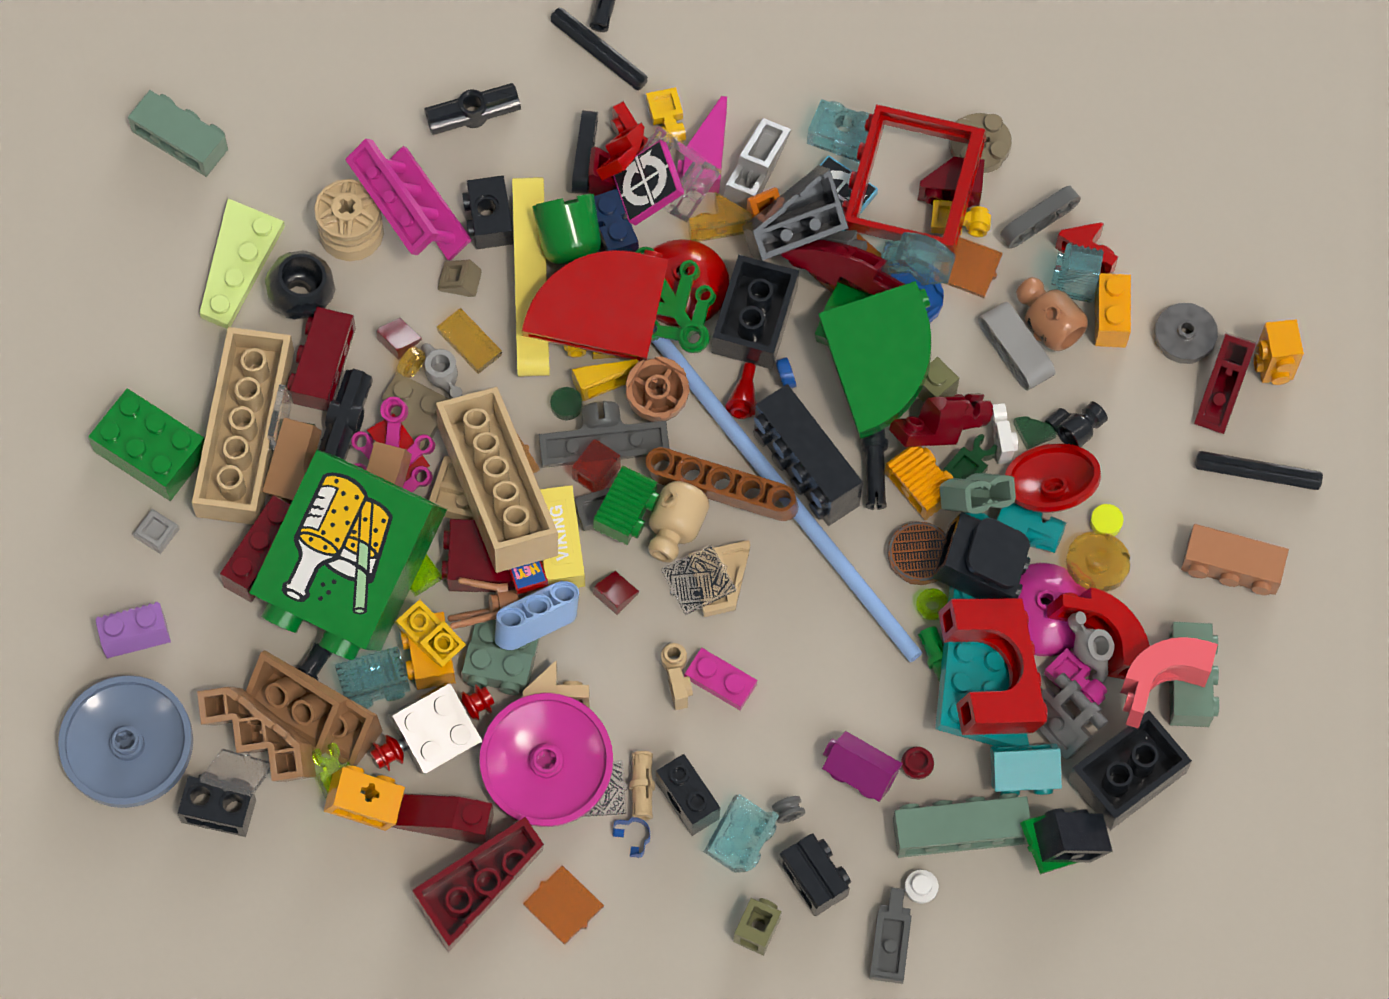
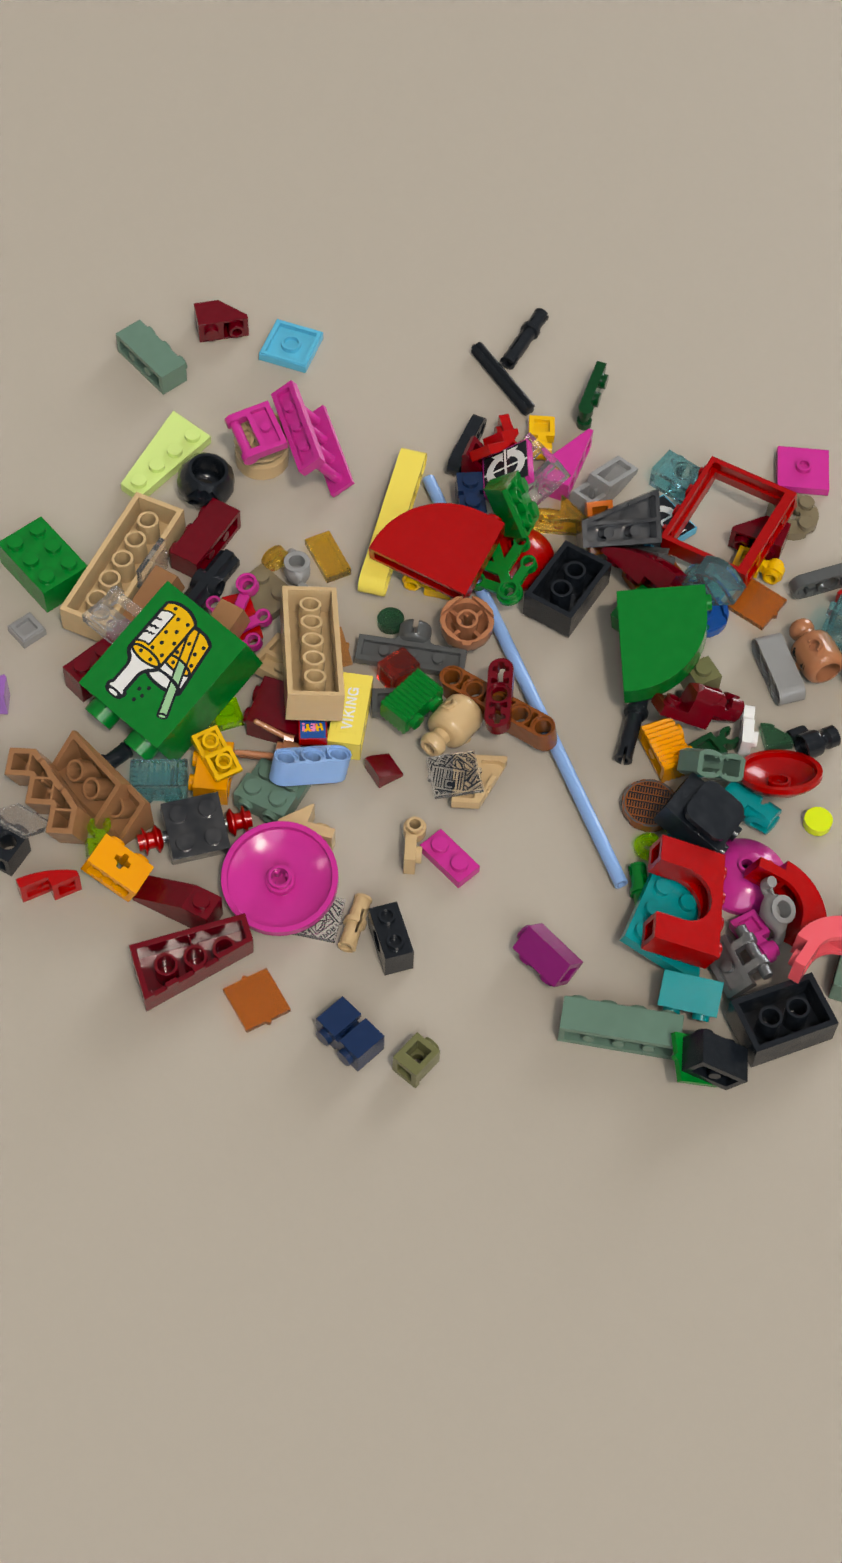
camera: 15 degrees right, 10 degrees down
slope [376,318,422,360] -> none
black piece [424,83,521,135] -> none
dark tan slope [438,259,482,297] -> none
black brick [462,175,514,250] -> none
green cylinder [532,194,601,265] -> none
yellow slope [572,359,638,401] -> none
blue piece [613,817,650,858] -> none
clear light blue bracket [703,794,779,873] -> none
red cone [725,363,756,419] -> none
black brick [753,384,863,526] -> none
dark grey bush [772,796,805,823] -> none
blue tile [775,357,797,389] -> none
black brick [778,833,851,916] -> none
dark grey hinge [869,888,912,984] -> none
dark red plate [901,747,934,780] -> none
white plate [905,870,939,904] -> none
clear yellow plate [1065,531,1131,592] -> none
none -> red slope [15,869,82,903]
none -> clear plate [82,585,142,644]
none -> dark red slope [194,300,249,342]
none -> dark pink plate [225,400,288,465]
none -> medium azure tile [259,319,324,373]
none -> dark blue piece [316,996,385,1072]
none -> green slope [484,470,539,539]
none -> dark red beam [484,658,515,735]
none -> dark green plate [576,361,609,431]
none -> dark pink plate [776,446,829,496]

